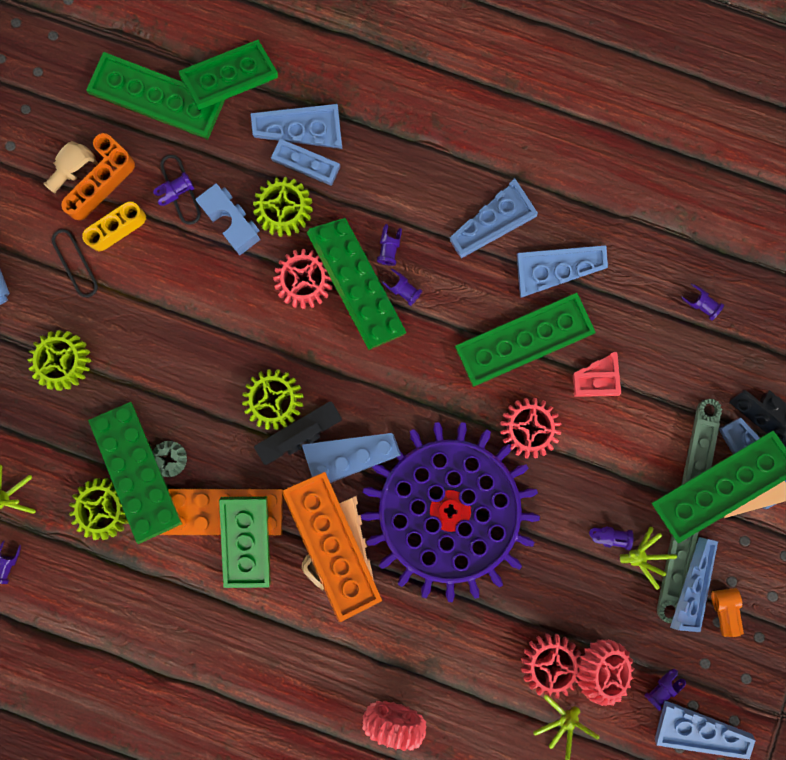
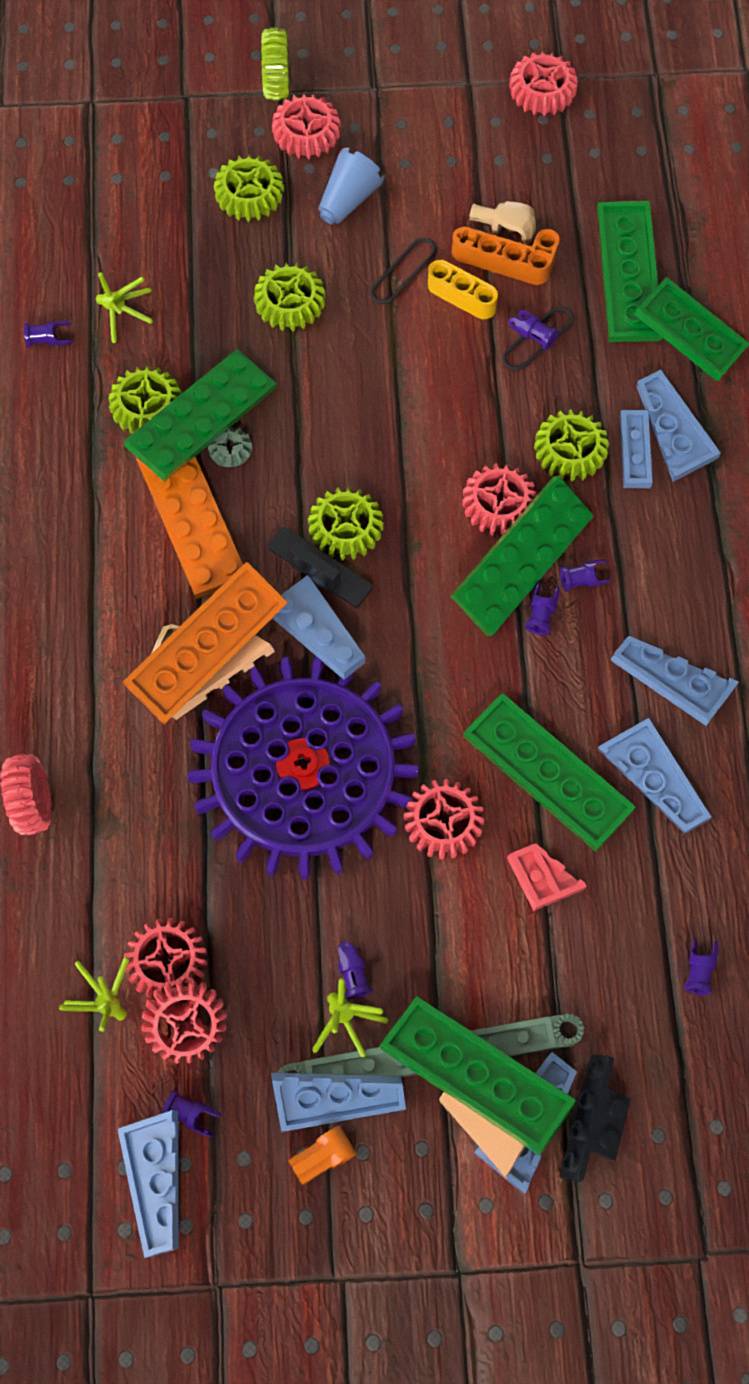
camera: 65 degrees right, 15 degrees down
medium blue arch [195,183,260,255] -> none
plate [219,496,271,588] -> none

